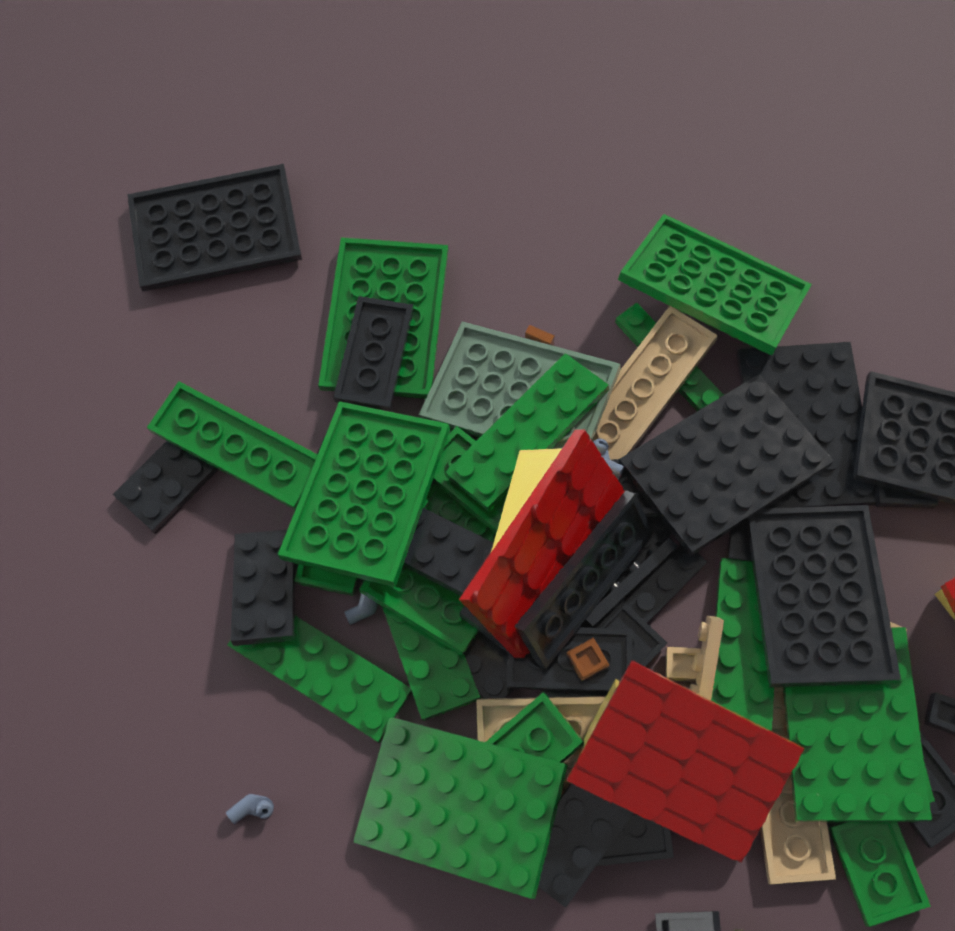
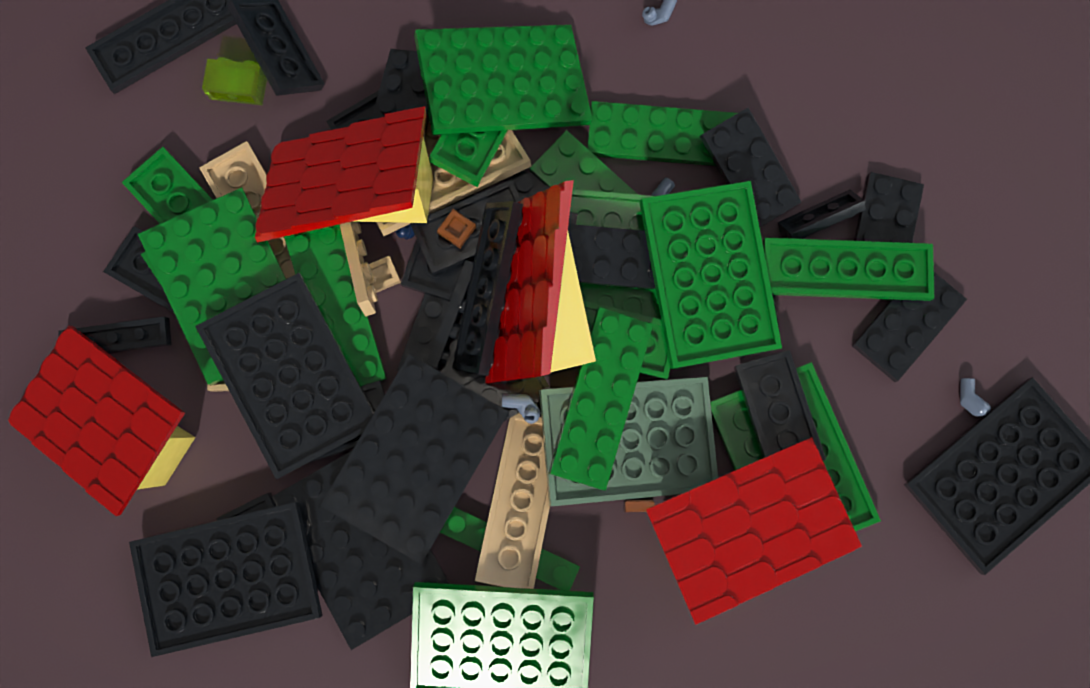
camera: 150 degrees right, 10 degrees up
none -> red piece [646,437,862,625]
none -> black plate [778,190,866,239]
none -> black plate [852,272,967,382]
none -> sand blue arm [960,378,991,417]

